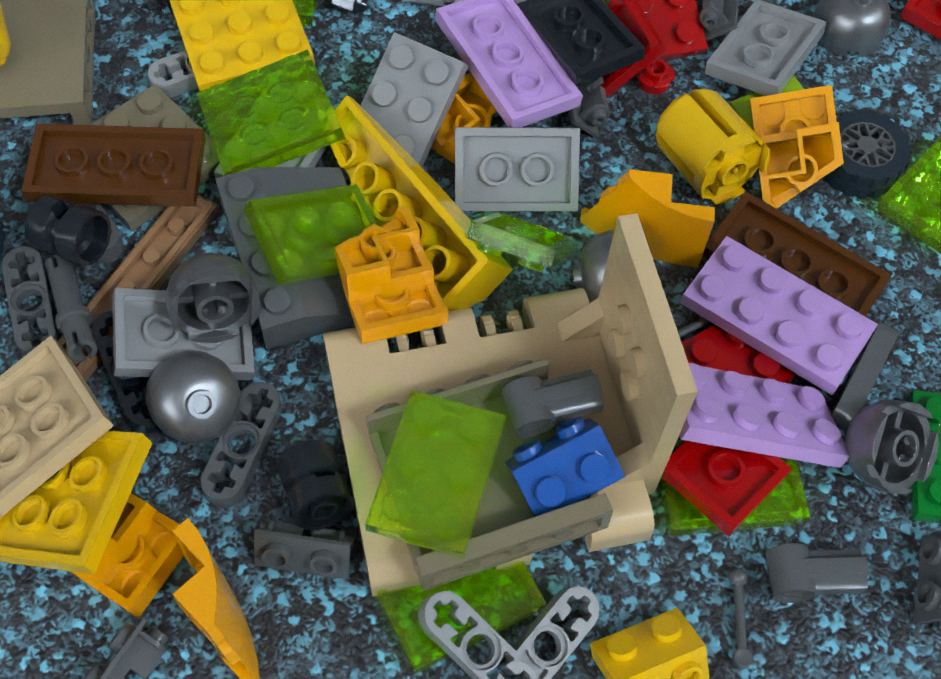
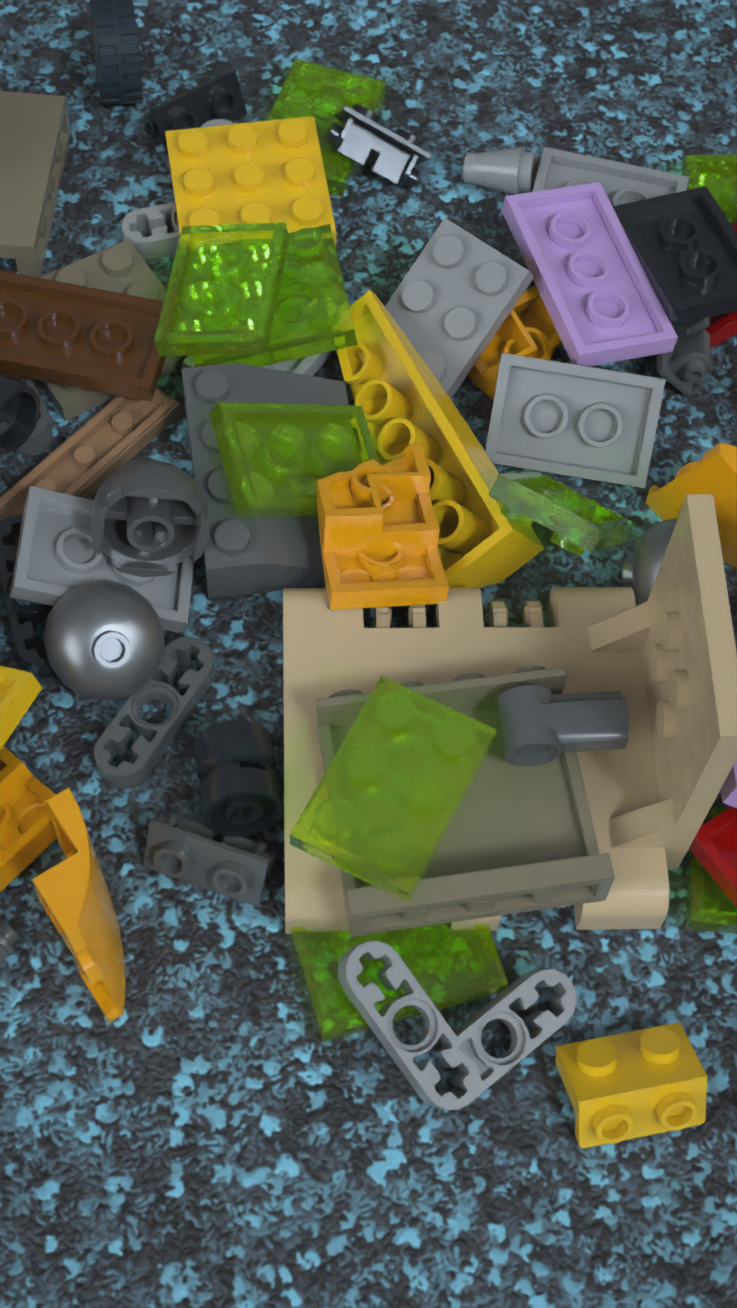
camera: 10 degrees right, 0 degrees up
blue bracket [505,417,626,517] -> none
none -> clear neon green plate [154,222,290,356]

